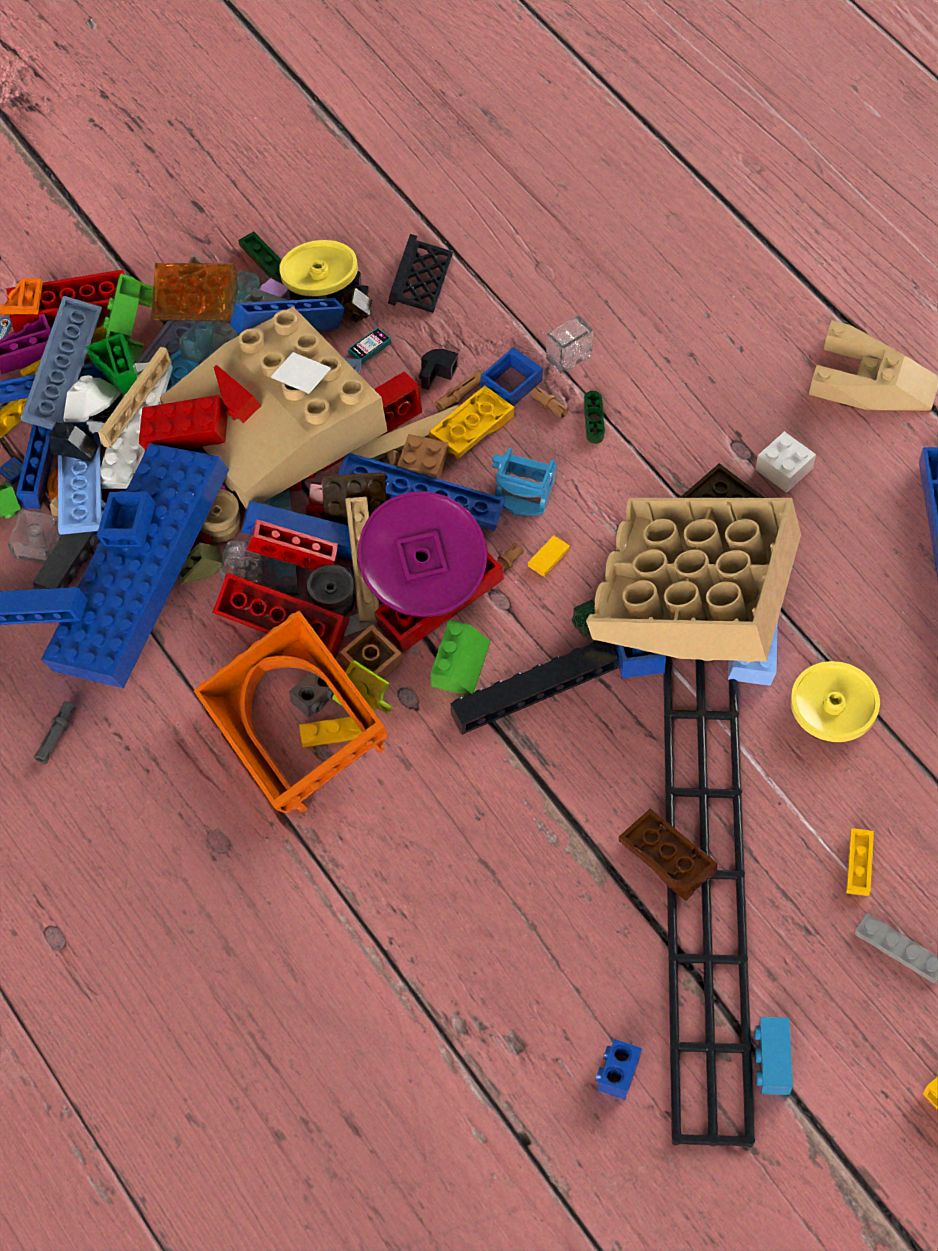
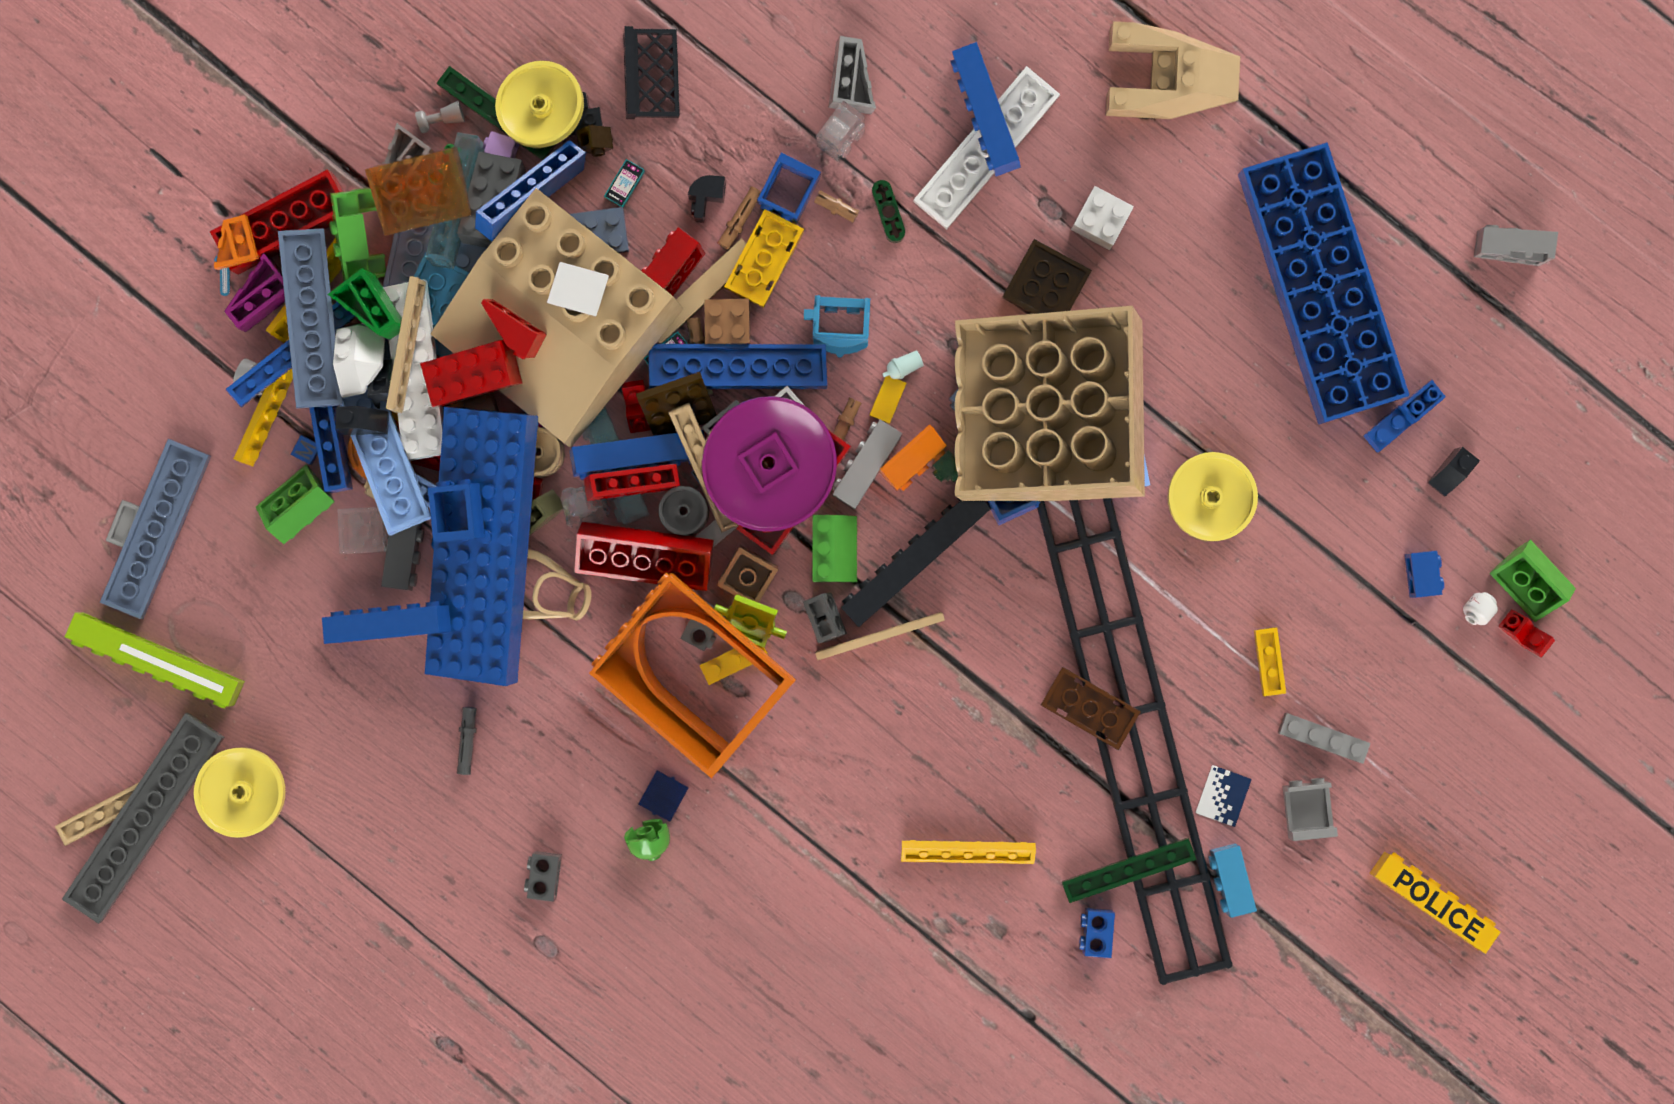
camera: 15 degrees left, 30 degrees up
none -> light grey piece [415,101,465,133]
none -> tan animal [523,550,591,621]
none -> dark grey brick [524,851,562,902]
none -> bright green cylinder [624,819,670,861]
none -> clear blue piece [638,770,689,822]
none -> dark grey brick [803,593,847,643]
none -> tan tile [815,612,945,660]
none -> light grey wedge [828,36,876,114]
none -> light grey brick [832,420,903,509]
none -> orange slope [879,424,947,492]
none -> light aqua piece [882,350,924,379]
none -> yellow plate [901,840,1036,864]
none -> white plate [913,66,1060,229]
none -> blue brick [950,42,1021,177]
none -> dark green plate [1062,837,1197,903]
none -> sticker [1196,765,1252,827]
none -> light grey panel [1282,778,1338,841]

